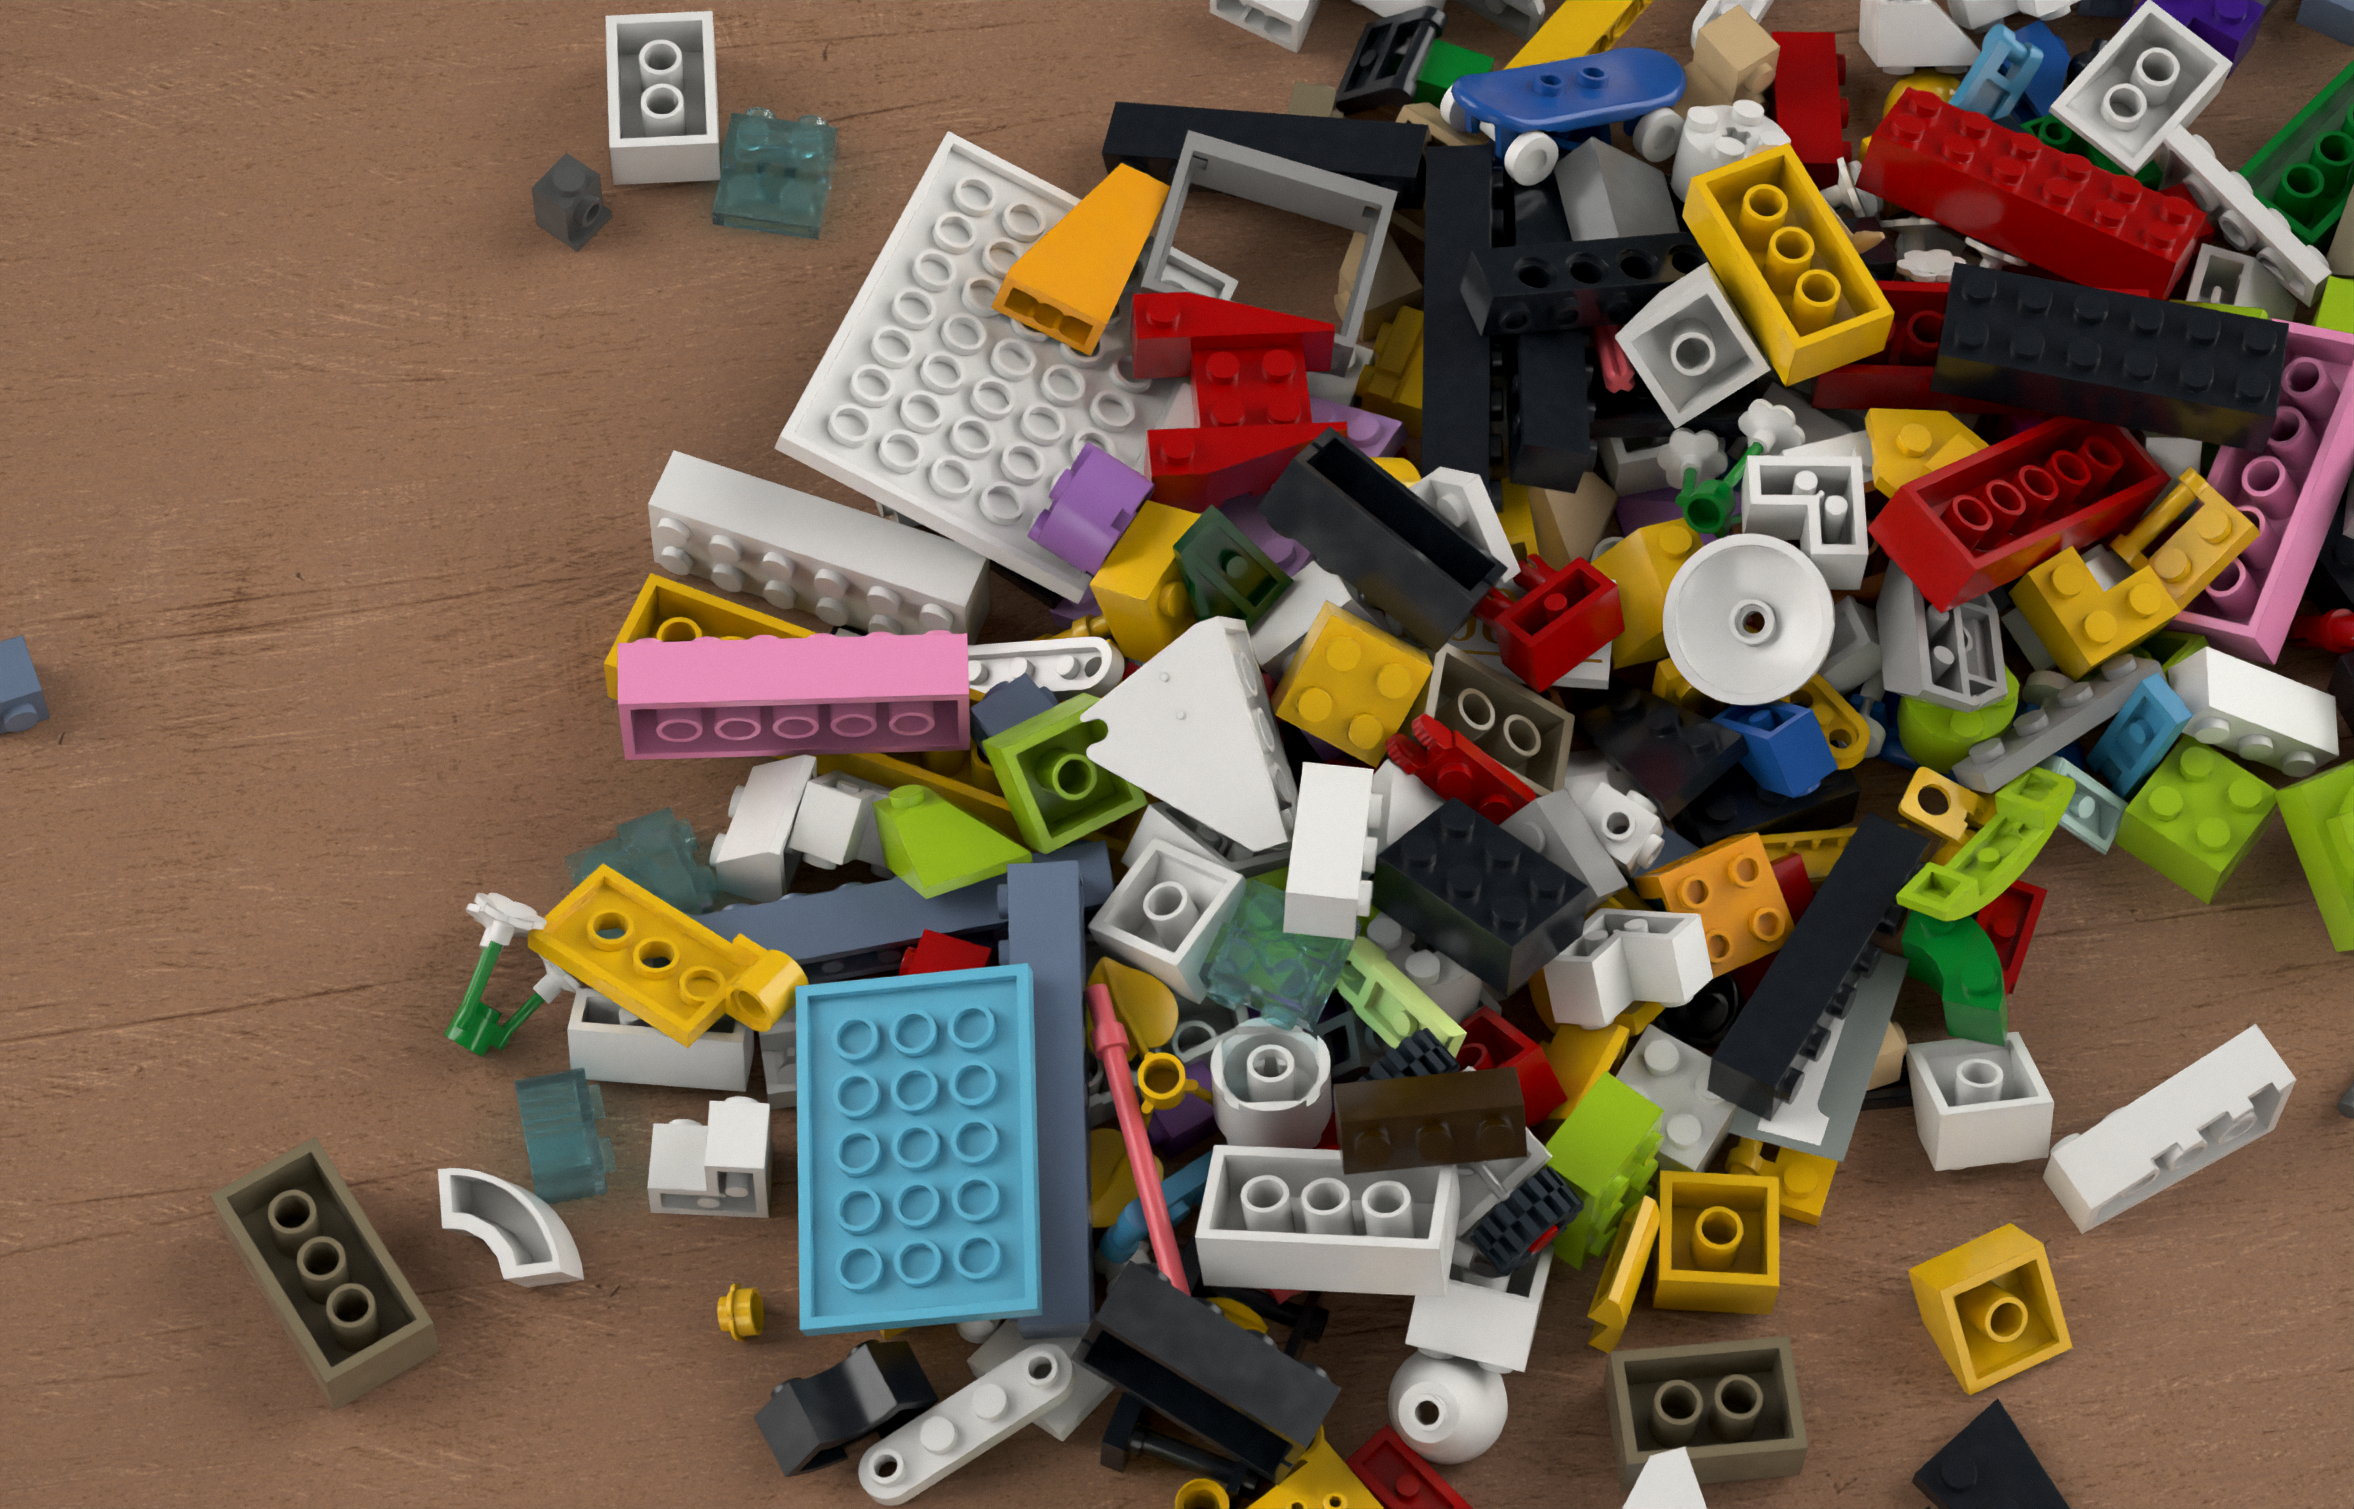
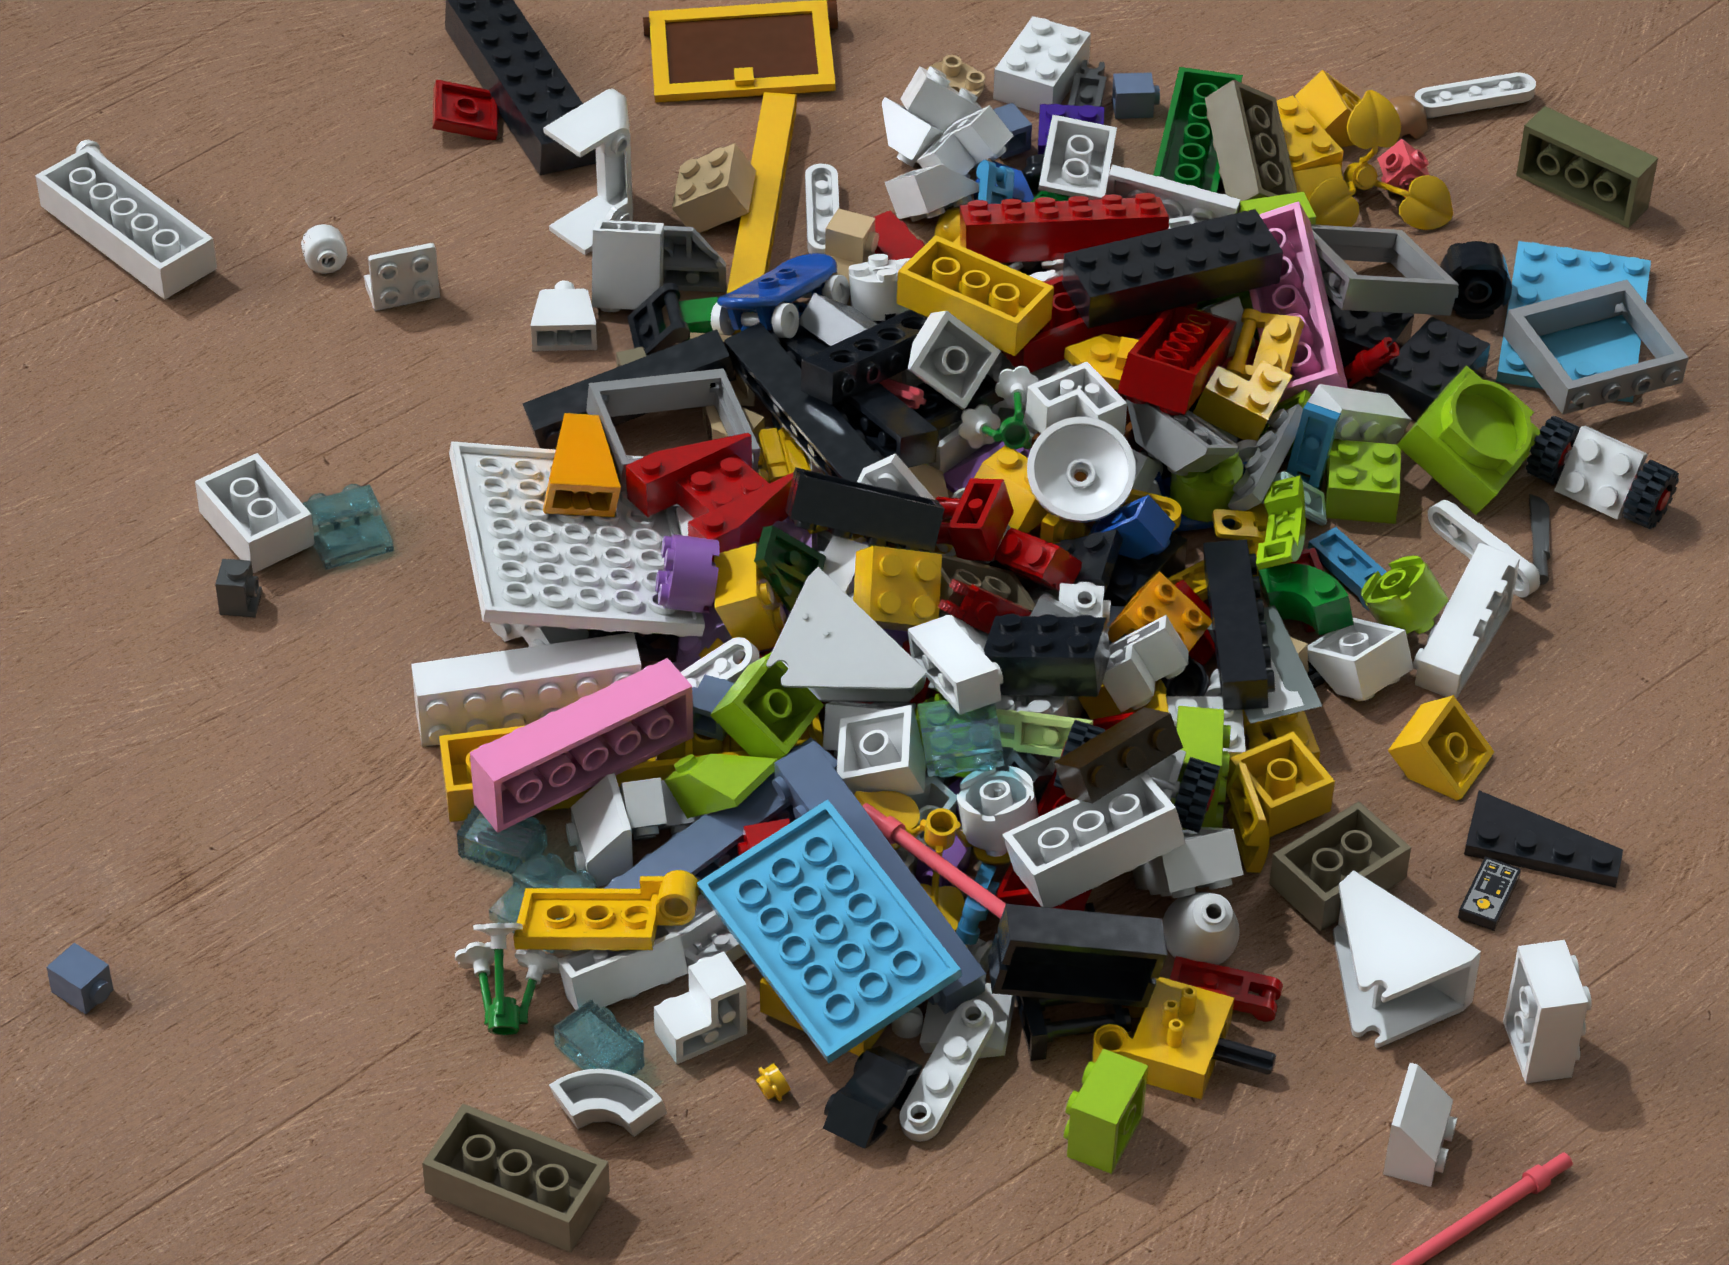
camera: 30 degrees left, 15 degrees down
none -> clear light blue brick [457,805,548,879]
none -> red brick [994,528,1082,592]
none -> dark azure plate [1308,527,1387,611]
none -> lime brick [1361,556,1449,634]
none -> white plate [1428,500,1540,598]

